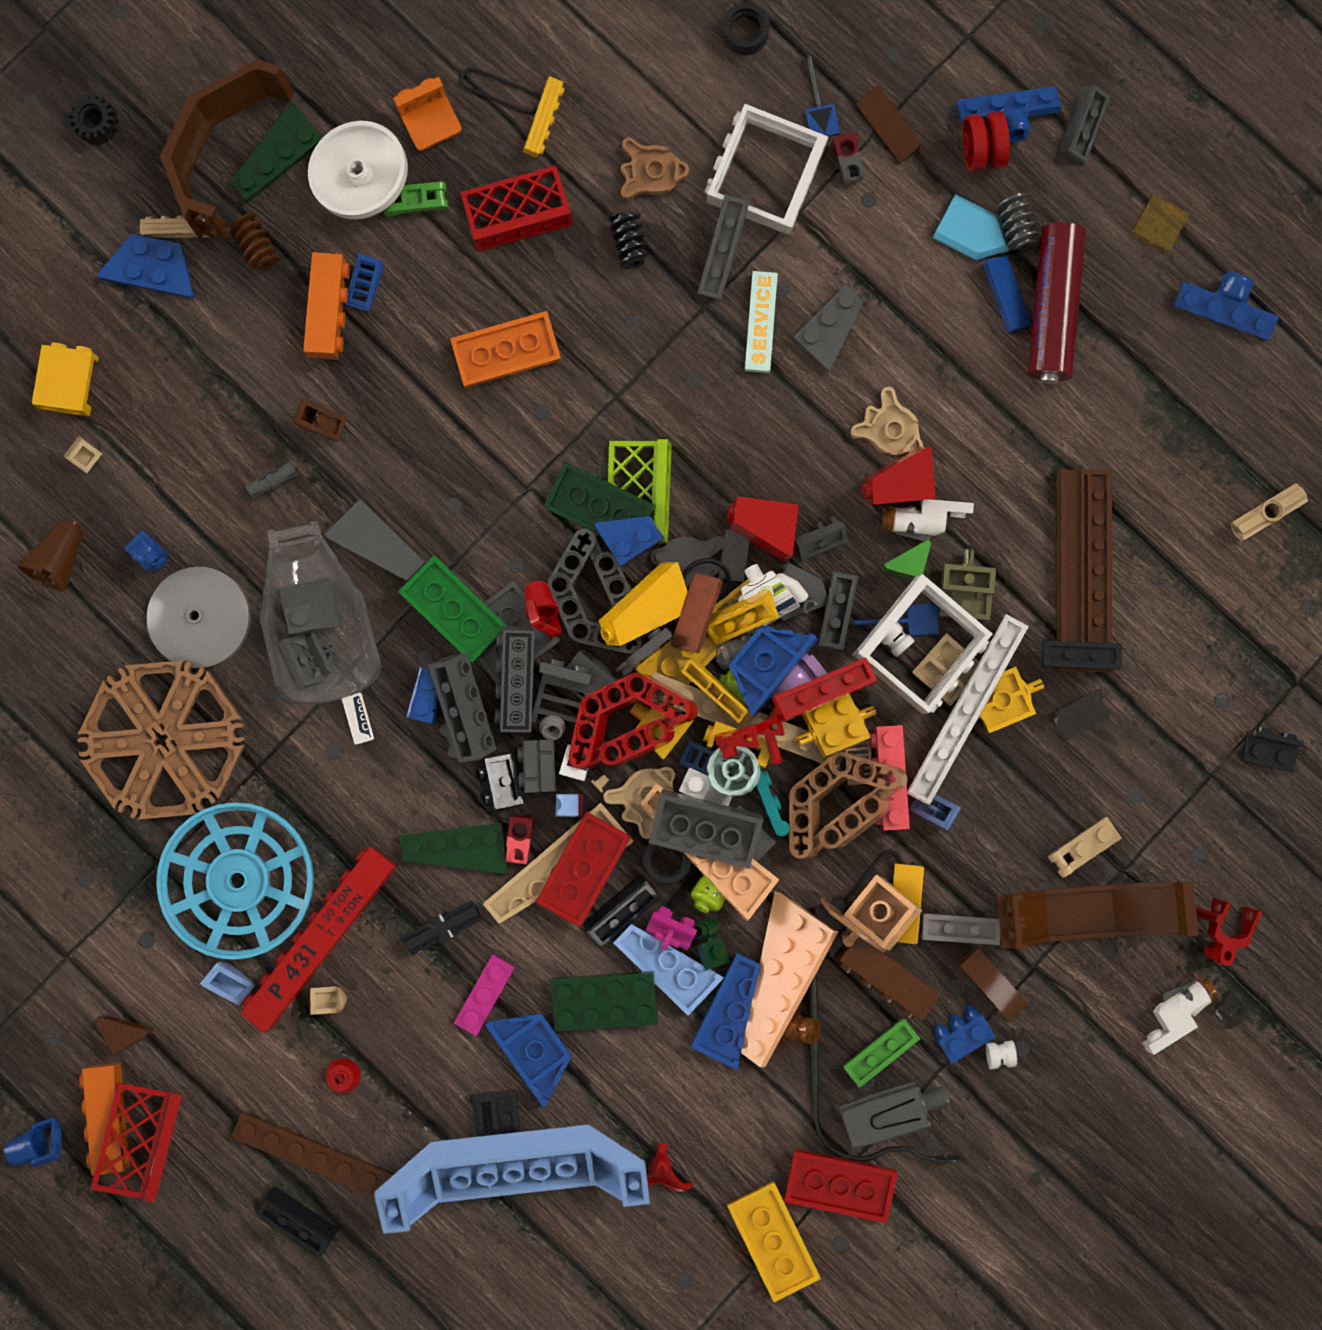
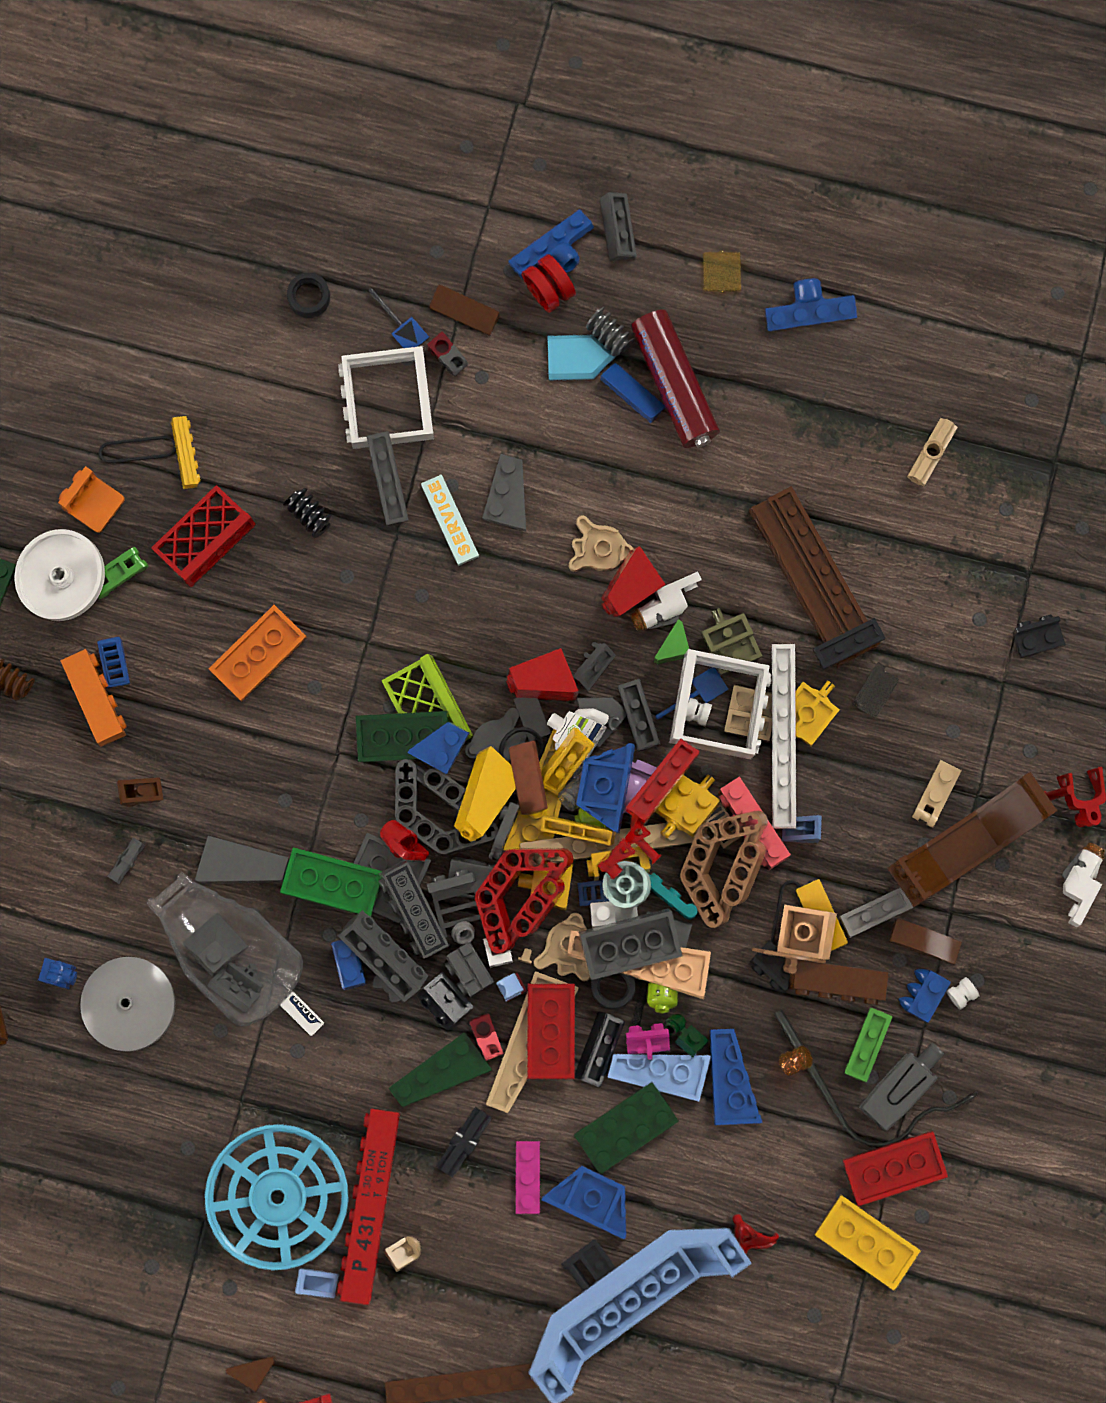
camera: 25 degrees left, 5 degrees down
medium nougat plate [78,660,246,820] -> none
red cone [325,1058,361,1094] -> none
medium nougat tile [620,137,689,200] -> none
light nougat wing [741,891,839,1067] -> none

